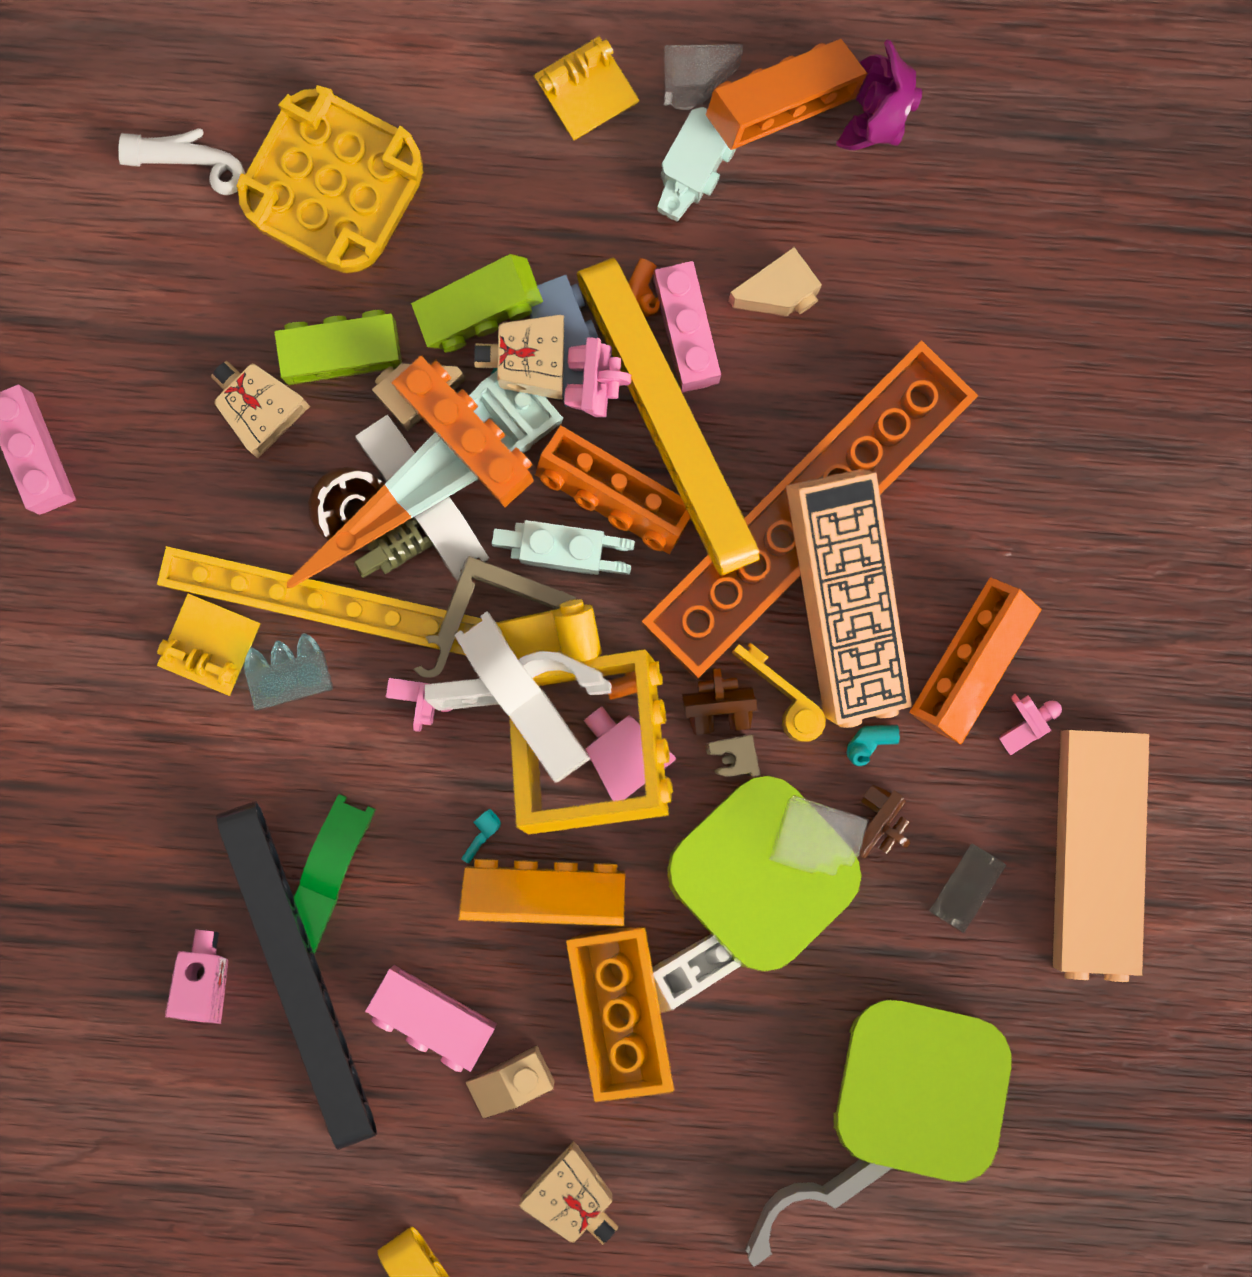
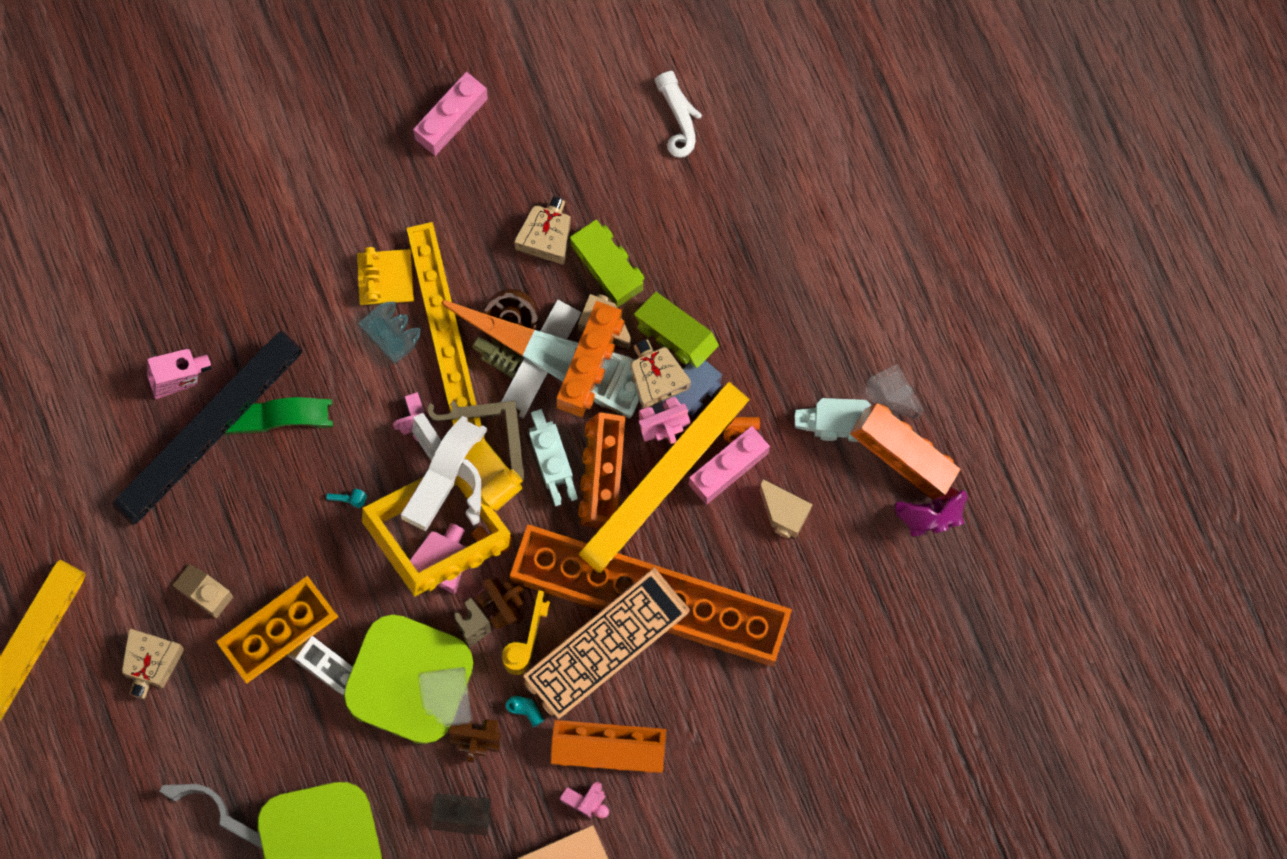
camera: 65 degrees right, 10 degrees down
yellow tile [236,85,423,273] -> none
bright pink brick [365,965,497,1072] -> none
light orange slope [459,859,625,926] -> none
yellow hinge [534,36,640,141] -> none

